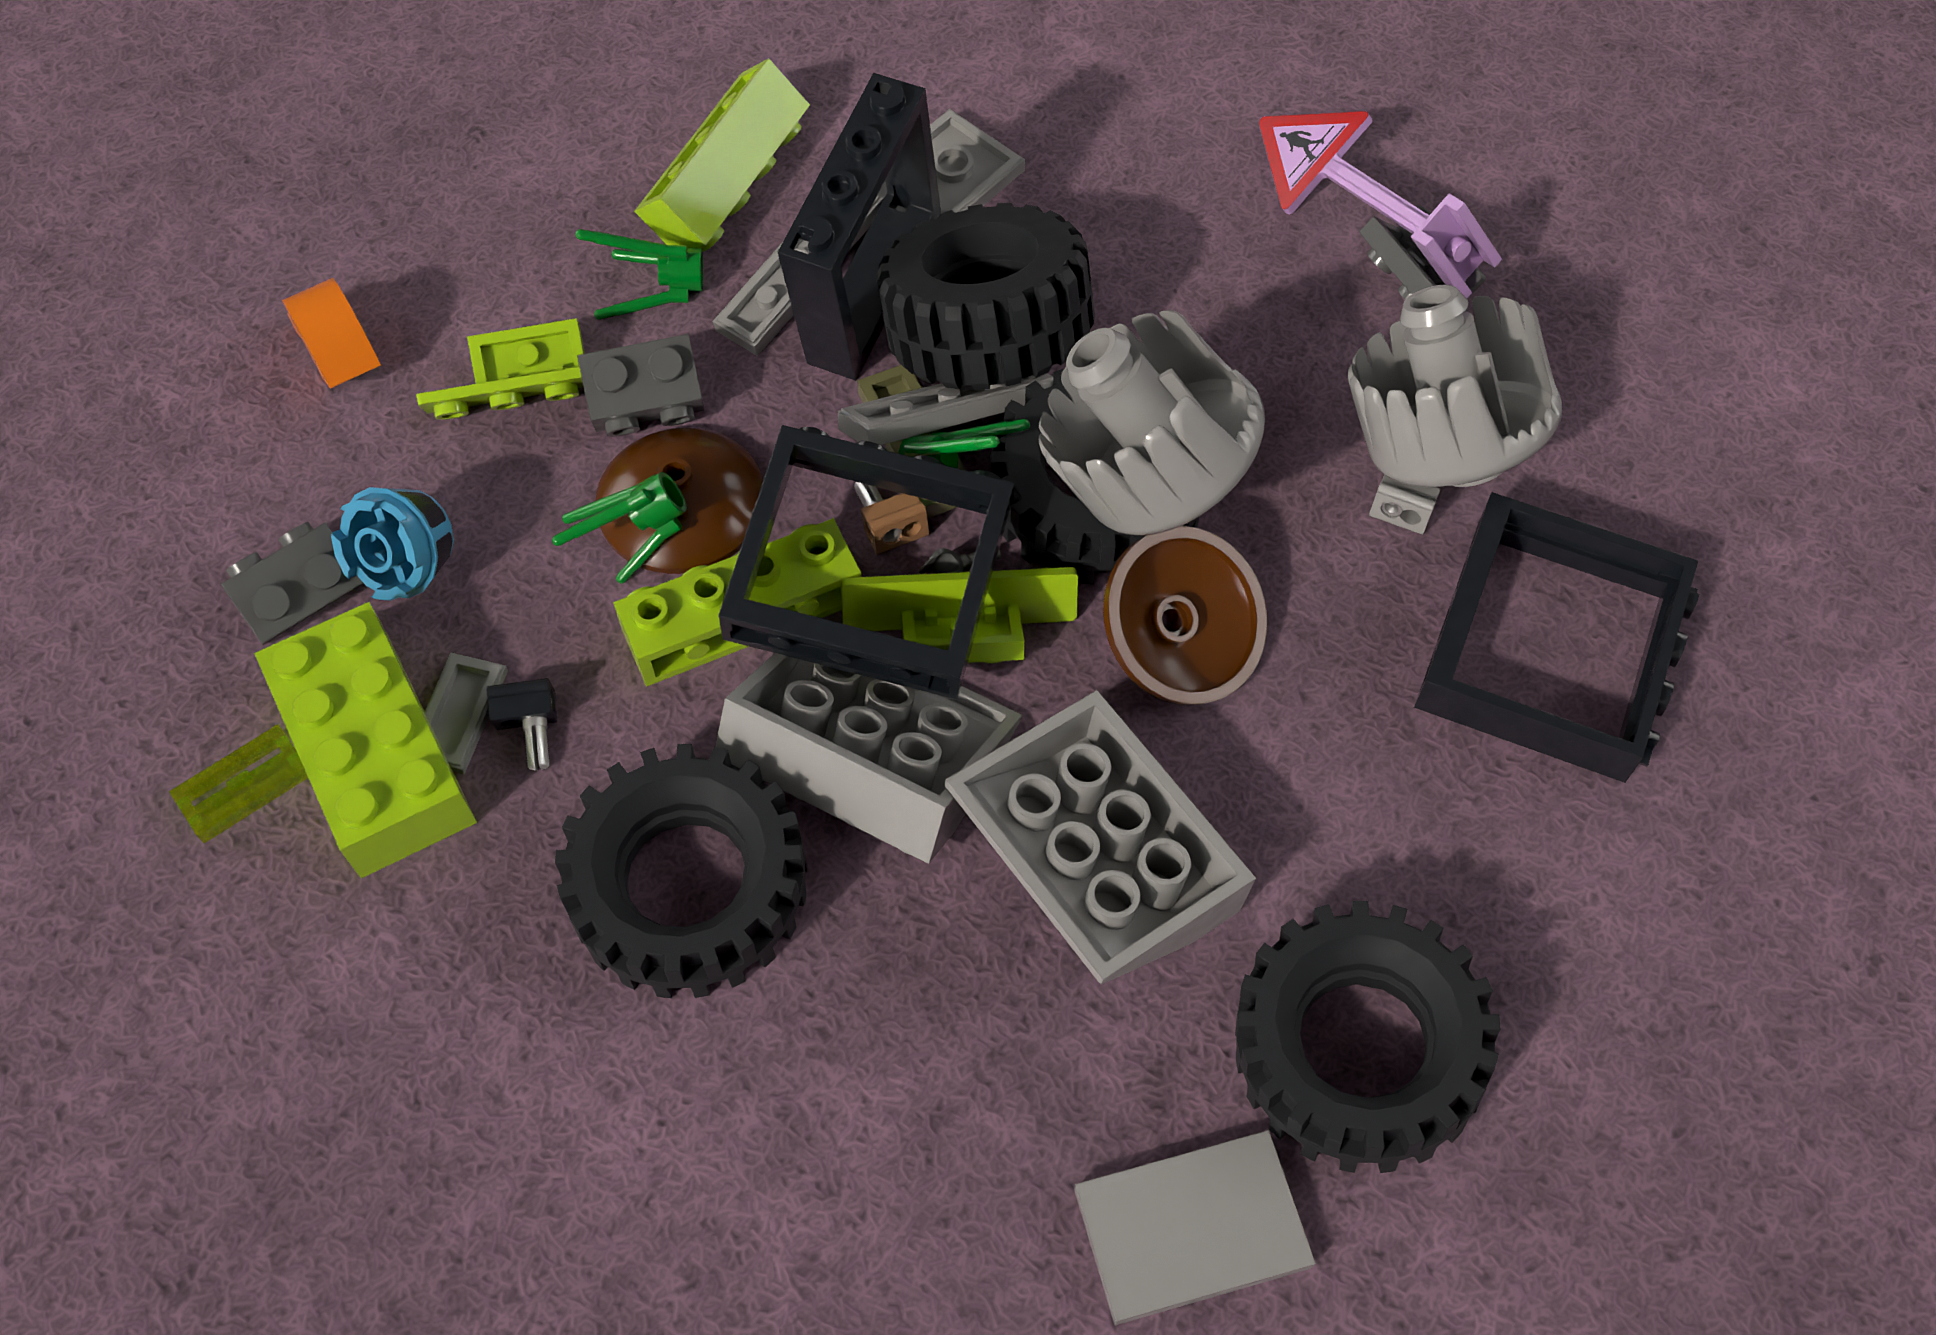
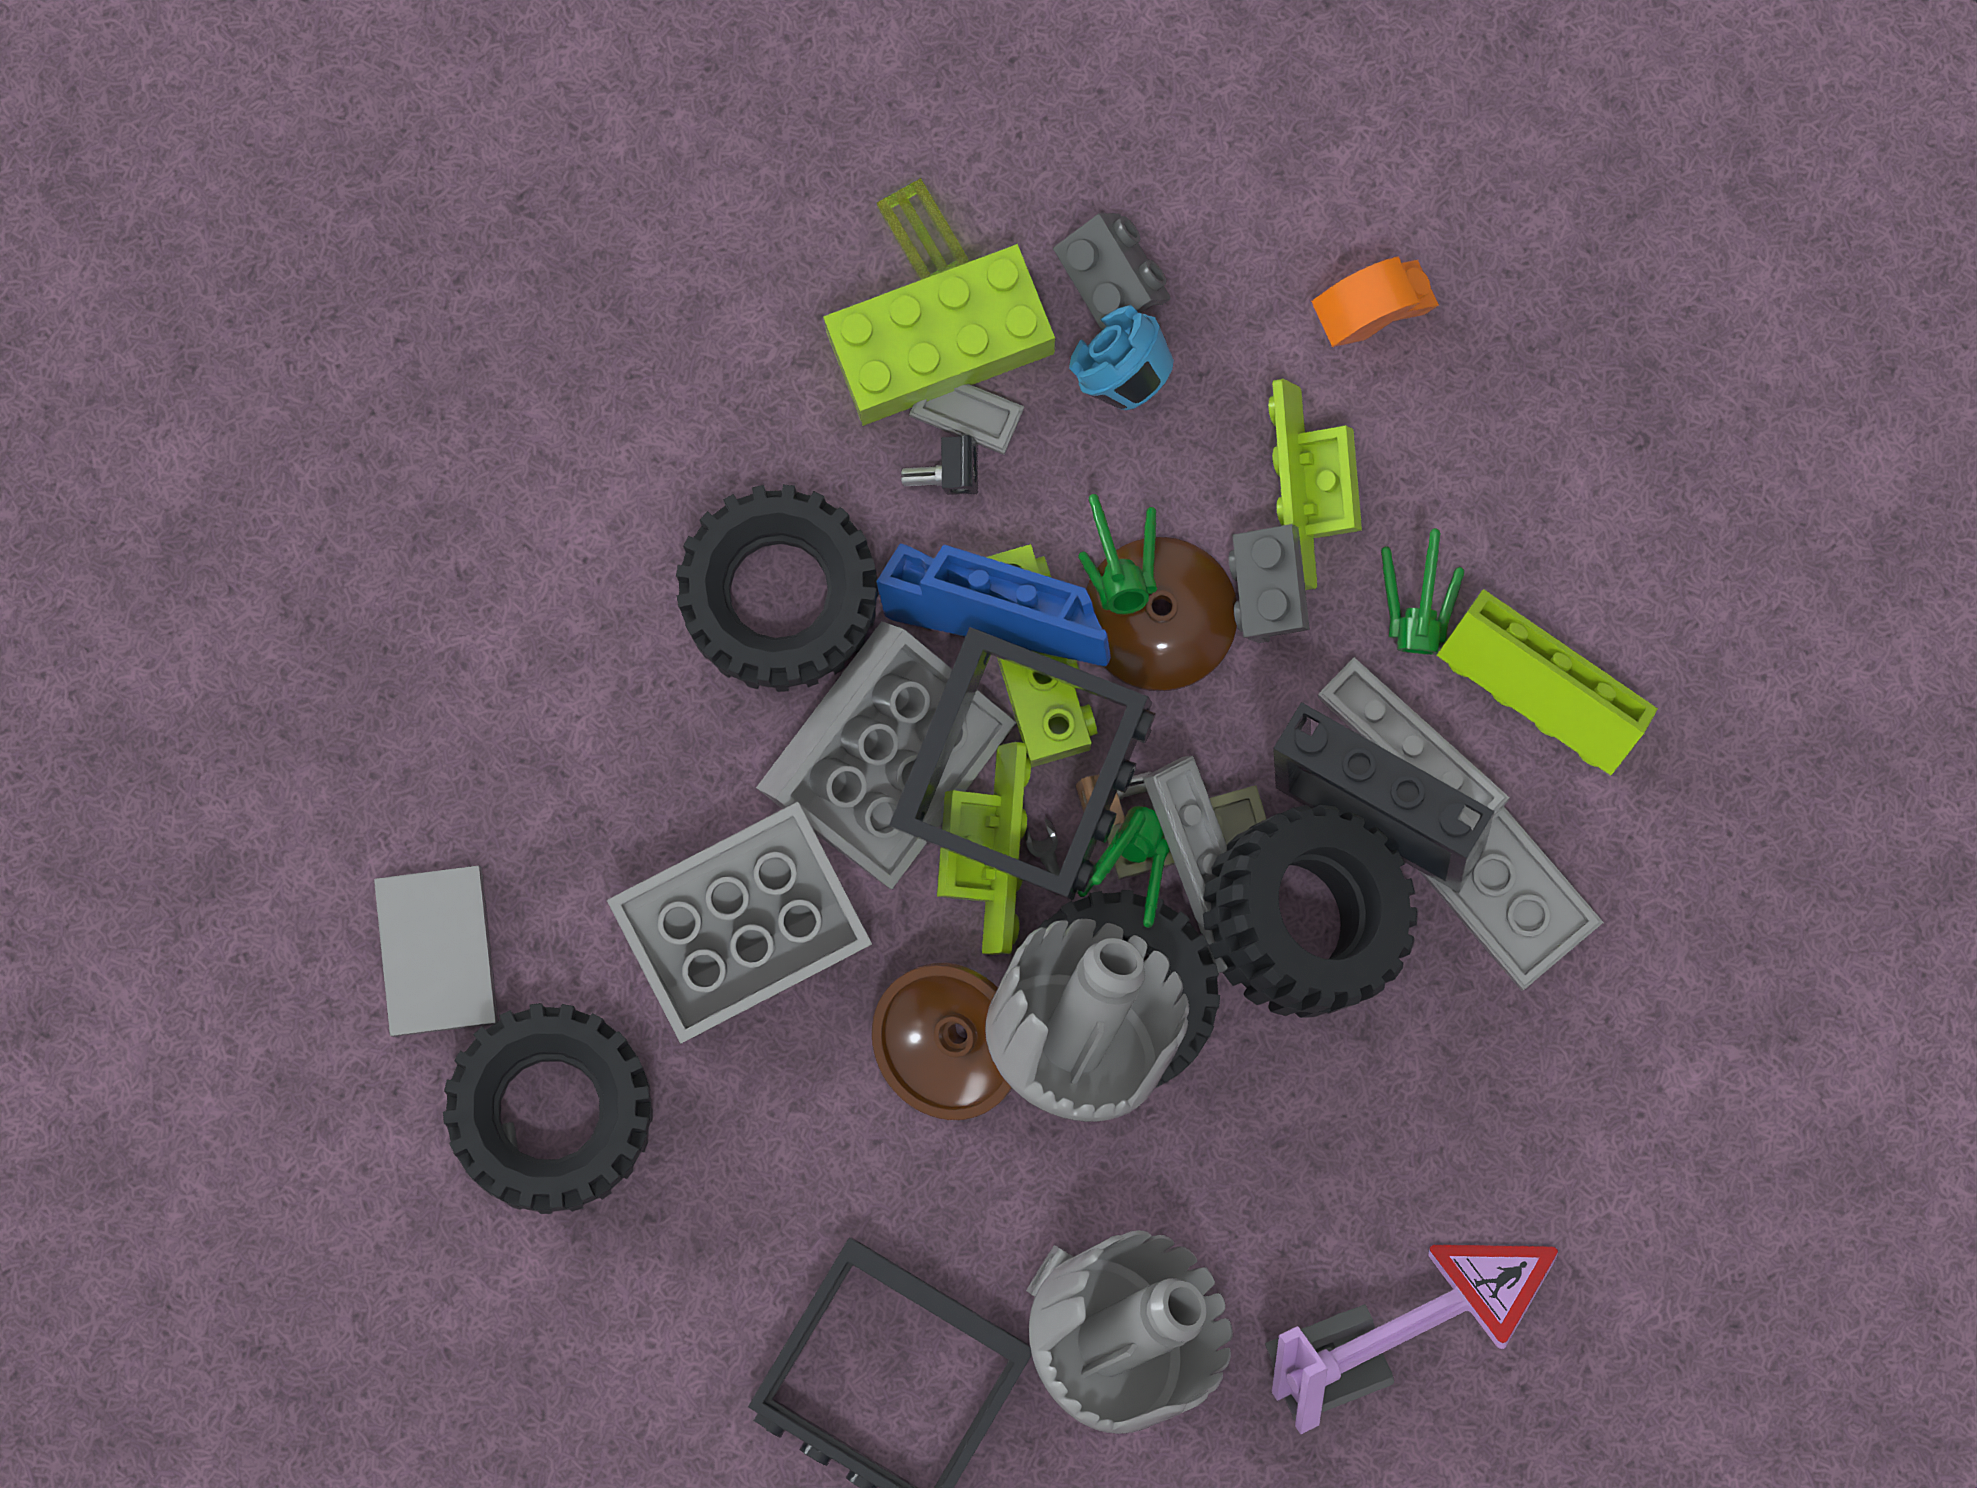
camera: 100 degrees right, 20 degrees up
none -> blue wedge [876,543,1111,666]

